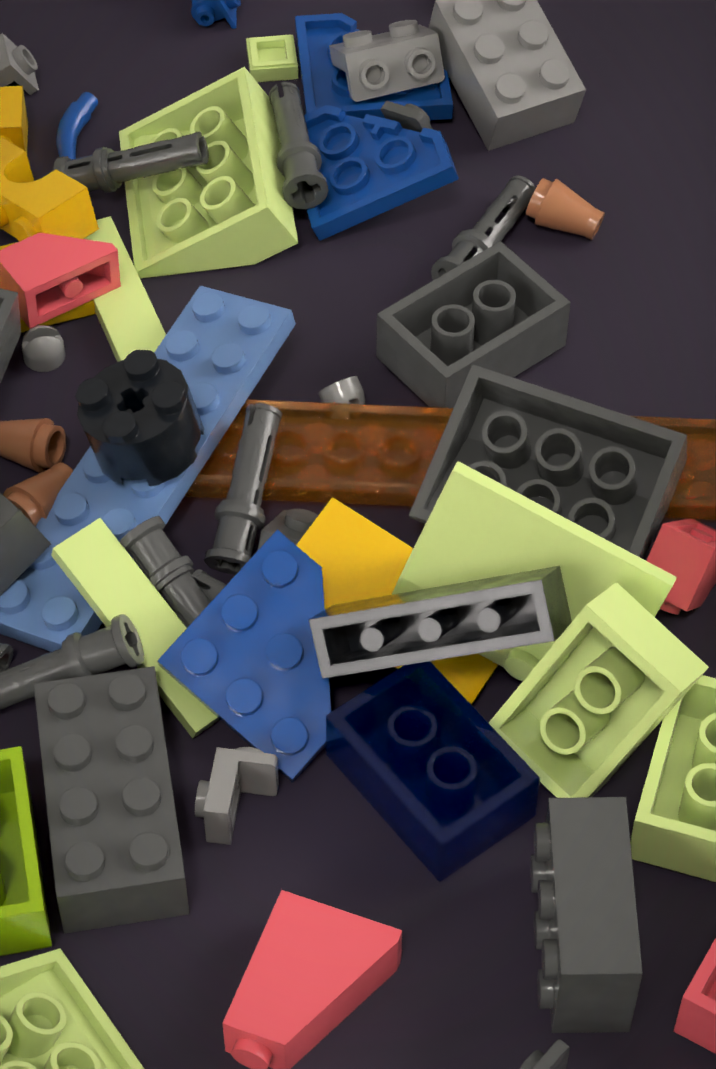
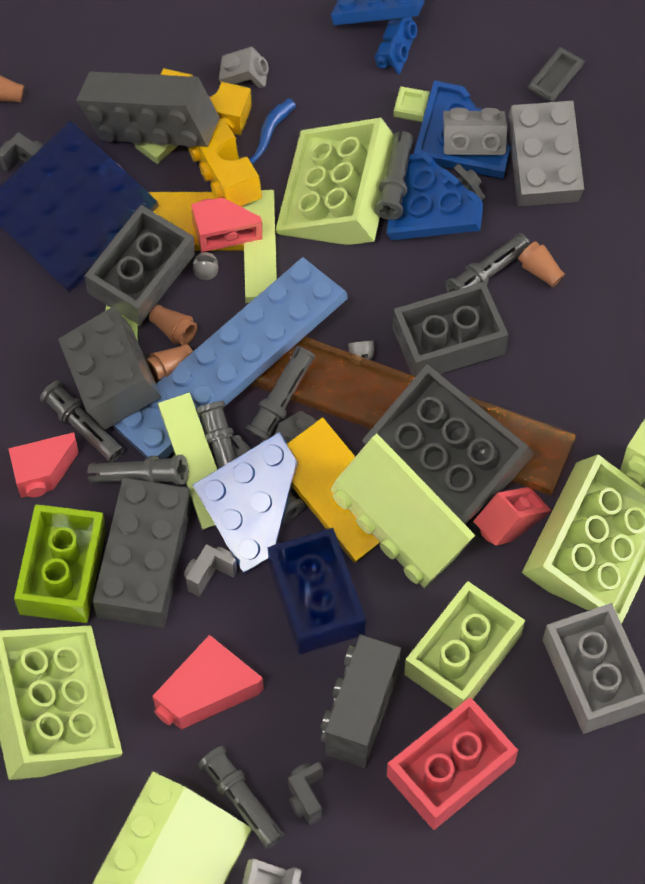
camera: 20 degrees right, 10 degrees up
dark grey pin [54,132,209,193] -> none
black brick [75,350,204,486] -> none
brick [309,566,572,679] -> none
yellowish green brick [484,582,709,798] -> none

